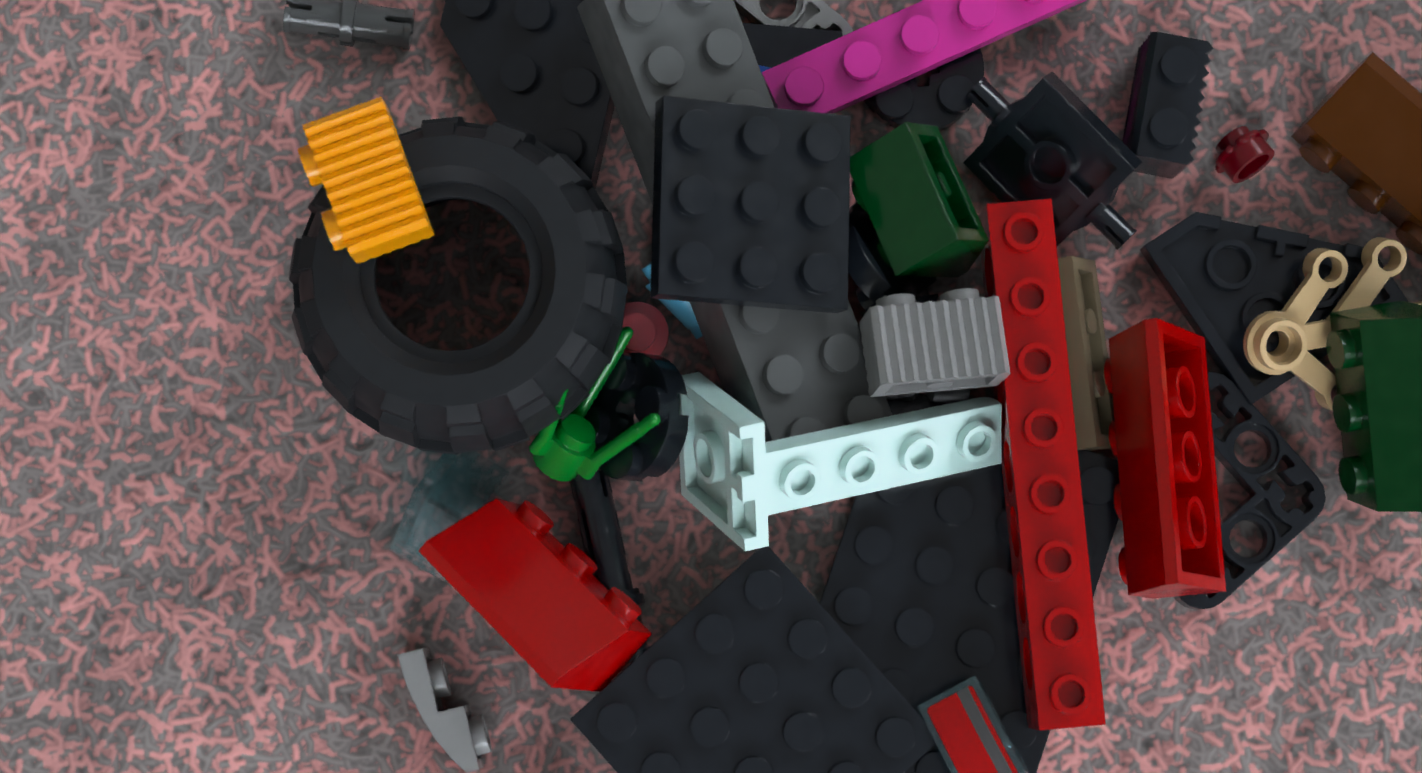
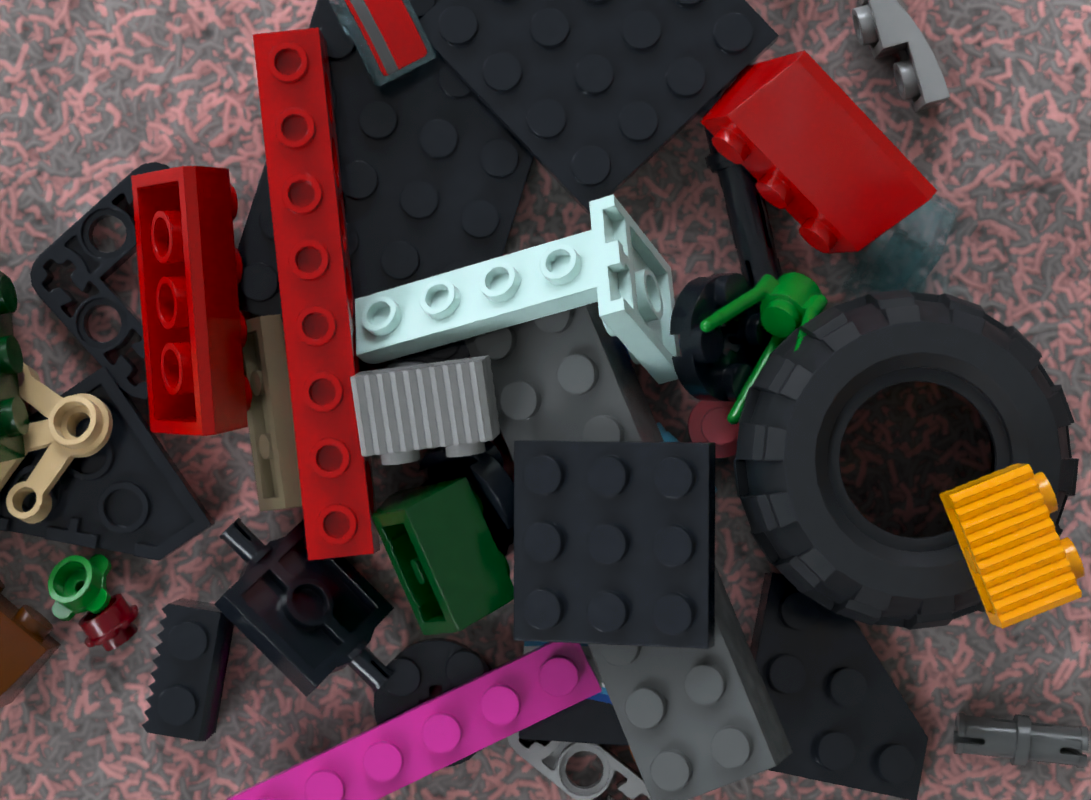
camera: 175 degrees left, 5 degrees up
none -> green plate [48,554,111,621]

